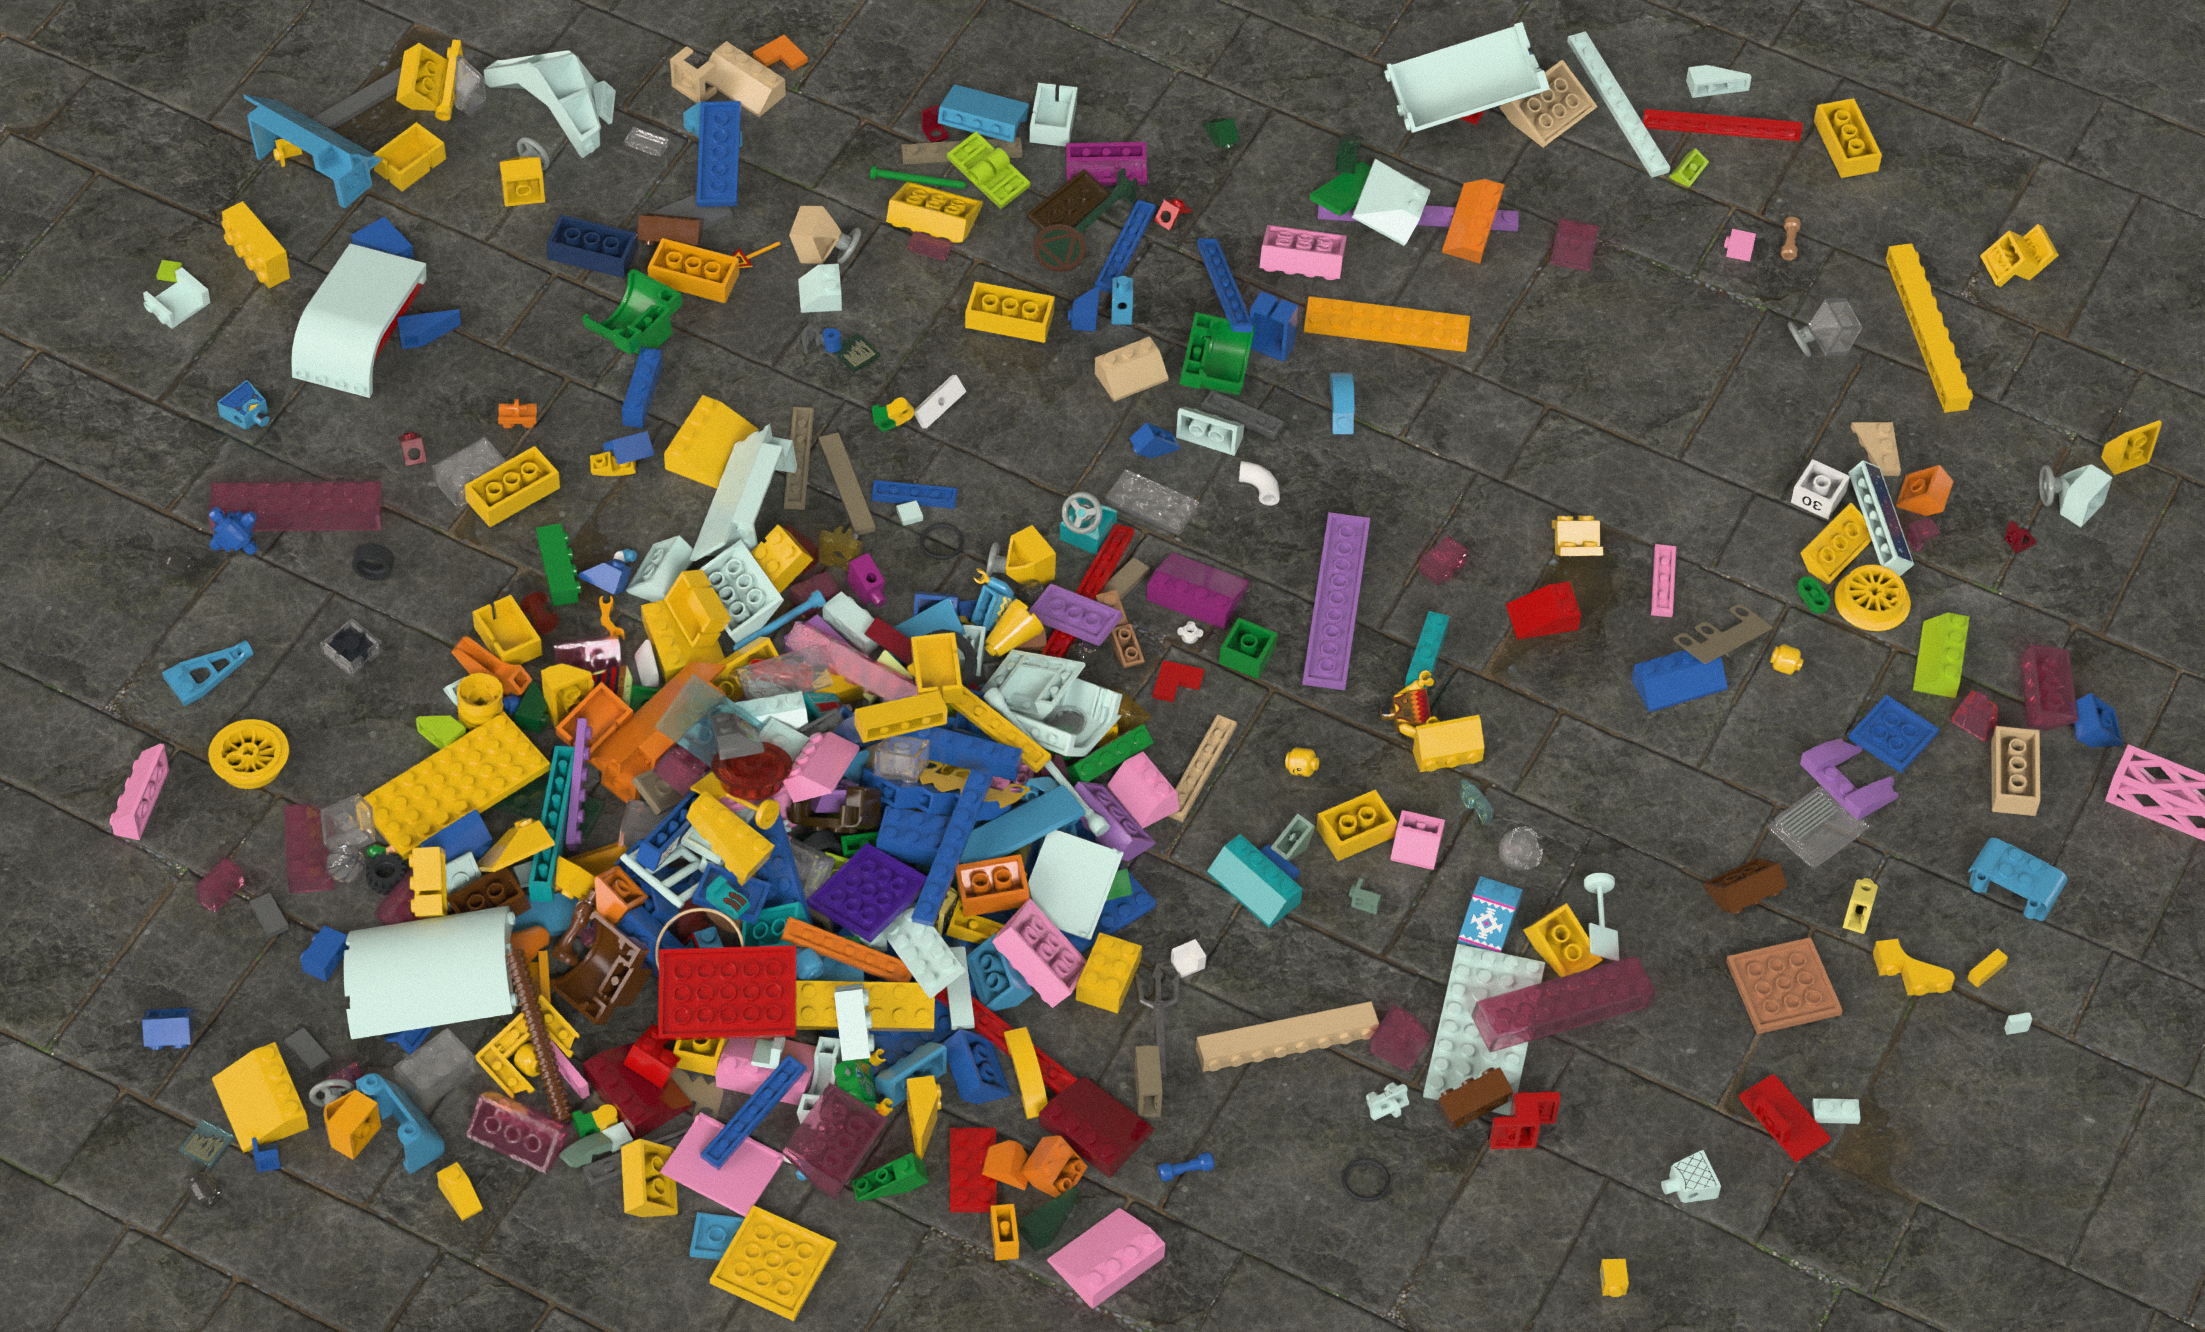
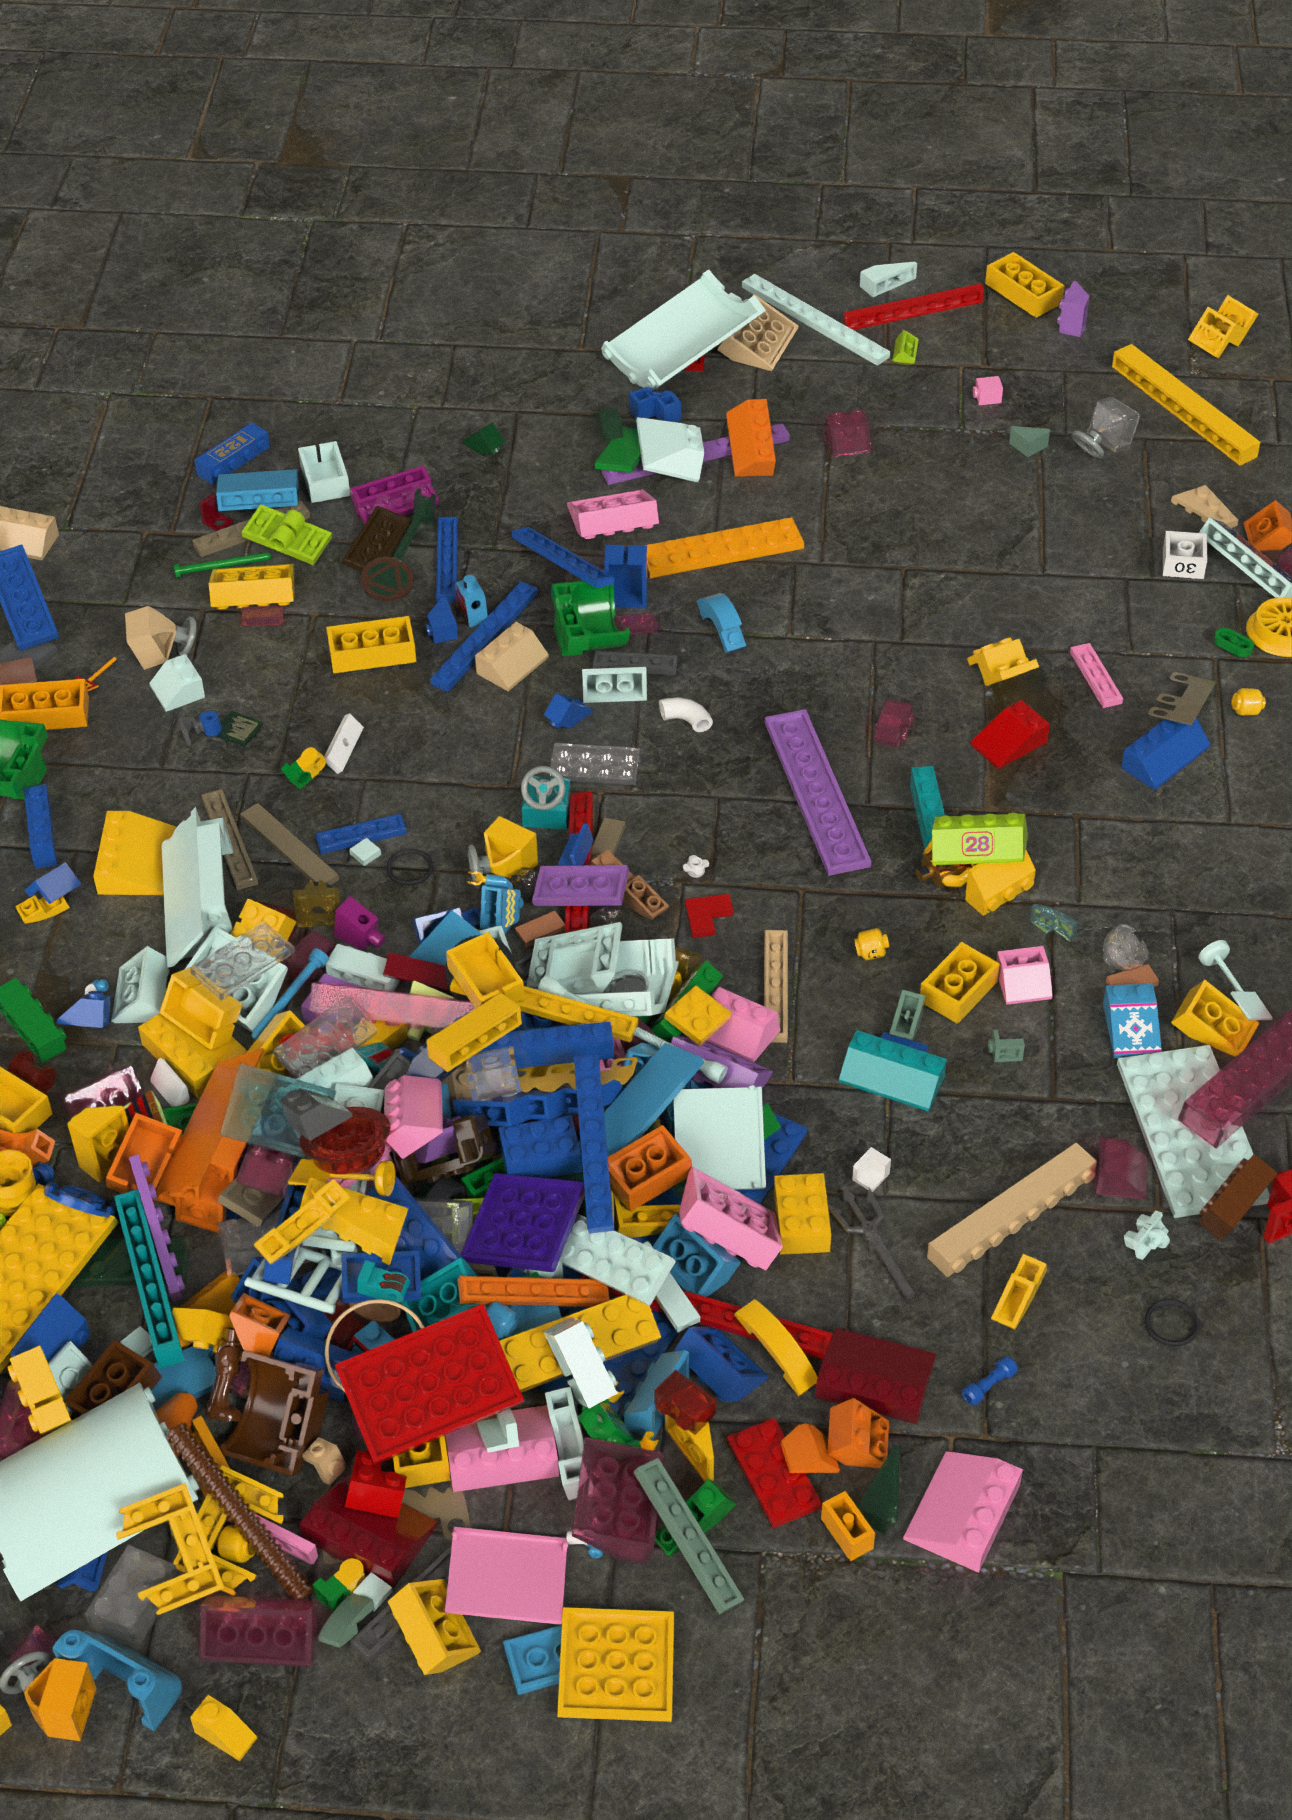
camera: 20 degrees left, 5 degrees down
yellow slope [477,818,555,872] -> none
dark green slope [515,681,551,734] -> none
light orange piece [599,596,625,644] -> none
blue tile [700,1054,807,1171] -> none
orange tile [753,35,808,71] -> none
yellow cone [984,599,1044,657] -> none
dark tan brick [1134,1045,1162,1117] -> none
magenta slope [1147,552,1250,630] -> none
bracket [1154,198,1192,230] -> none
green brick [1219,618,1277,679] -> none
medium nougat piece [1781,217,1801,260] -> none
yellow slope [1800,503,1872,584] -> none
none -> blue tile [43,1182,117,1217]
none -> yellow wedge [116,1483,224,1615]
none -> clear plate [190,921,295,1000]
none -> blue brick [195,423,270,485]
none -> yellow slope [253,1179,351,1265]
none -> tan bracket [302,1438,348,1485]
none -> blue plate [430,581,538,692]
none -> blue panel [557,823,594,866]
none -> clear pink plate [613,613,660,634]
none -> blue brick [629,387,681,422]
none -> sand green plate [633,1458,744,1615]
none -> clear red brick [654,1370,716,1435]
none -> yellow plate [664,986,732,1046]
none -> lime slope [932,813,1028,865]
none -> yellow slope [991,1254,1047,1330]
none -> sand green slope [1009,426,1050,457]
none -> medium lavender slope [1057,281,1090,337]
none -> nougat tile [1106,964,1159,987]

